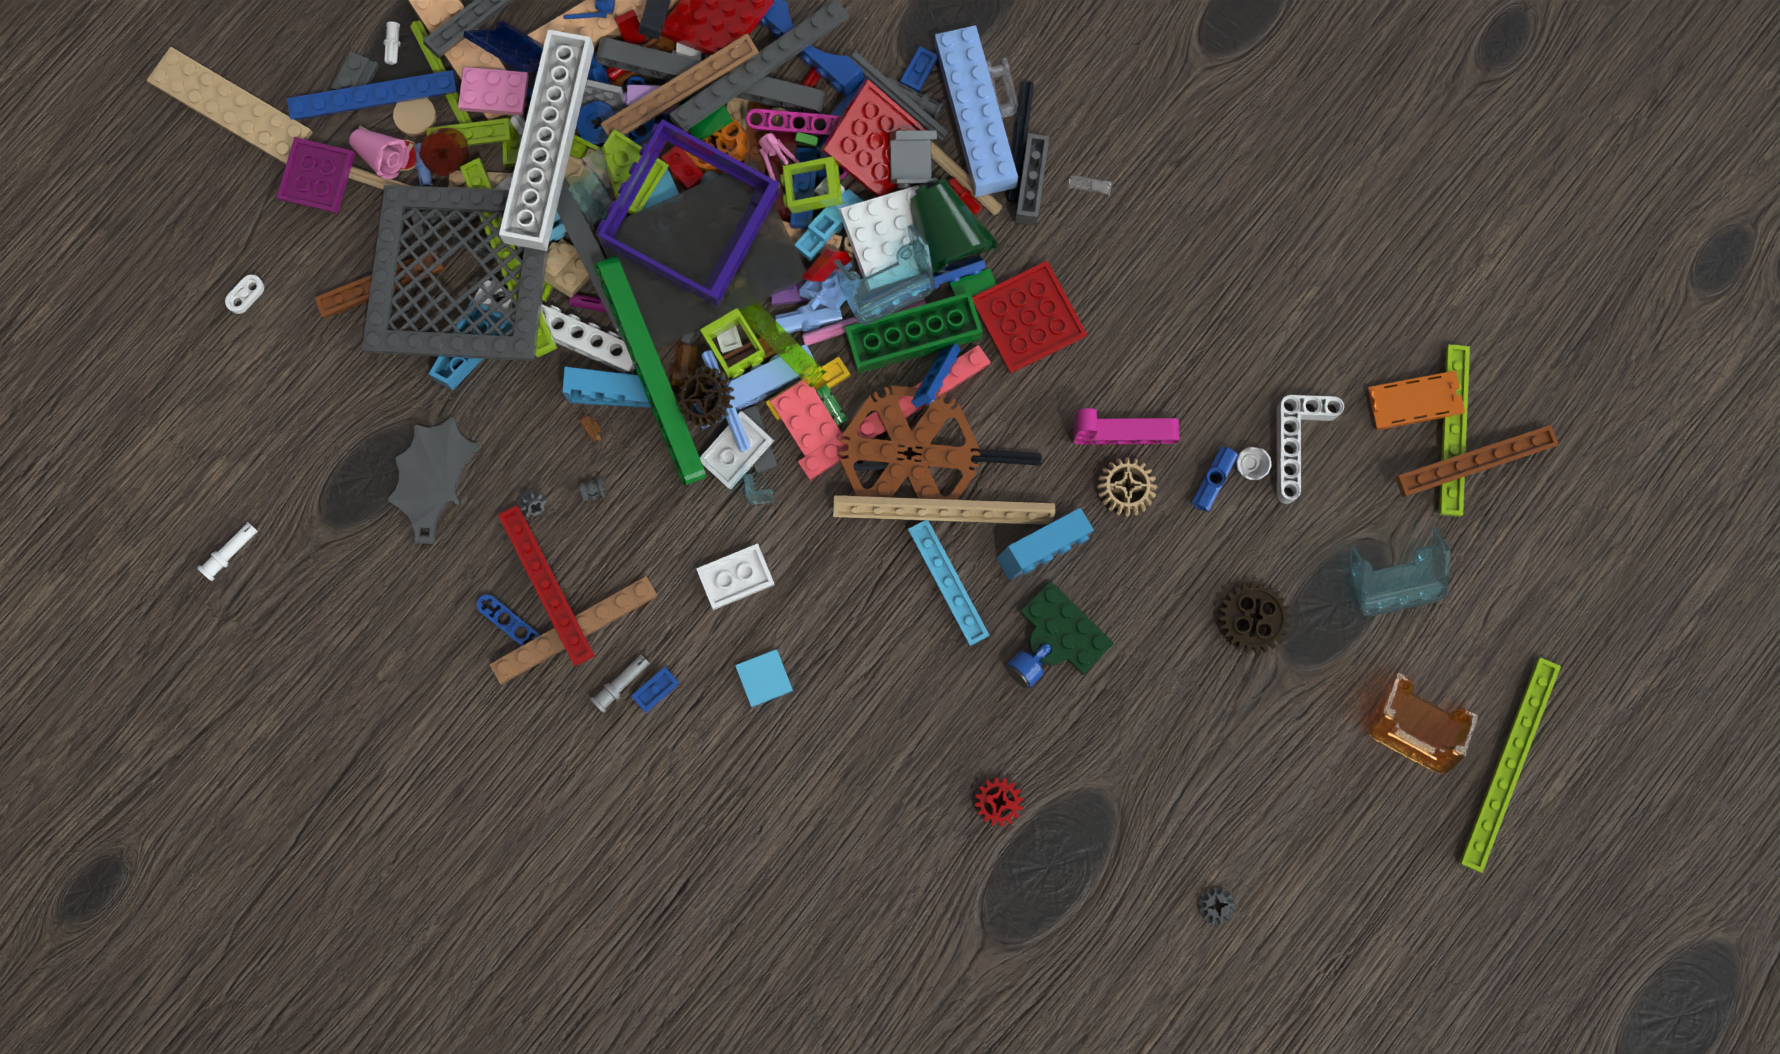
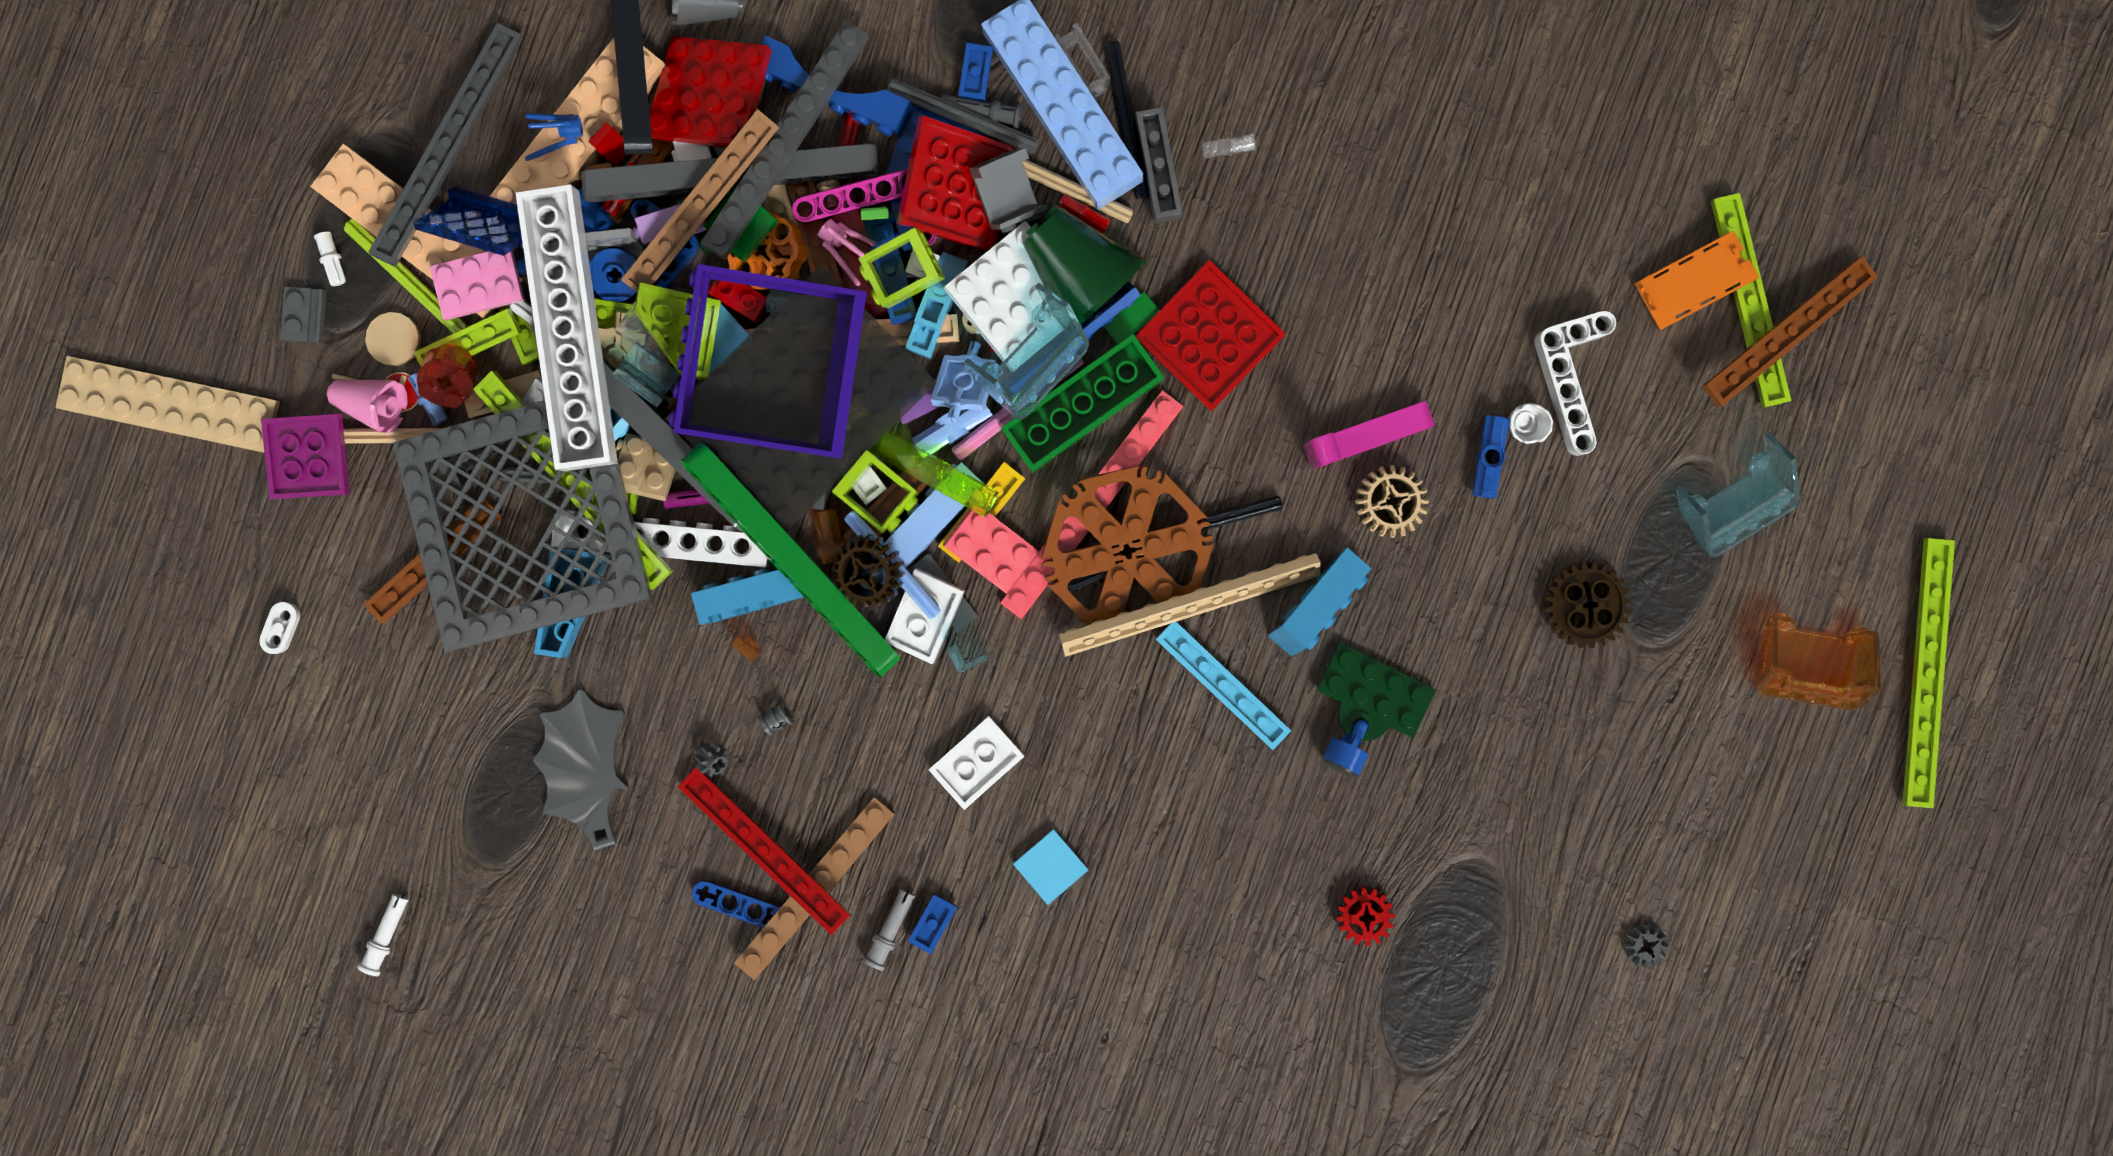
camera: 15 degrees left, 10 degrees up
blue plate [287,70,458,120] -> none
red piece [802,249,851,282] -> none
green axle [816,385,847,426] -> none
blue plate [911,343,961,408] -> none

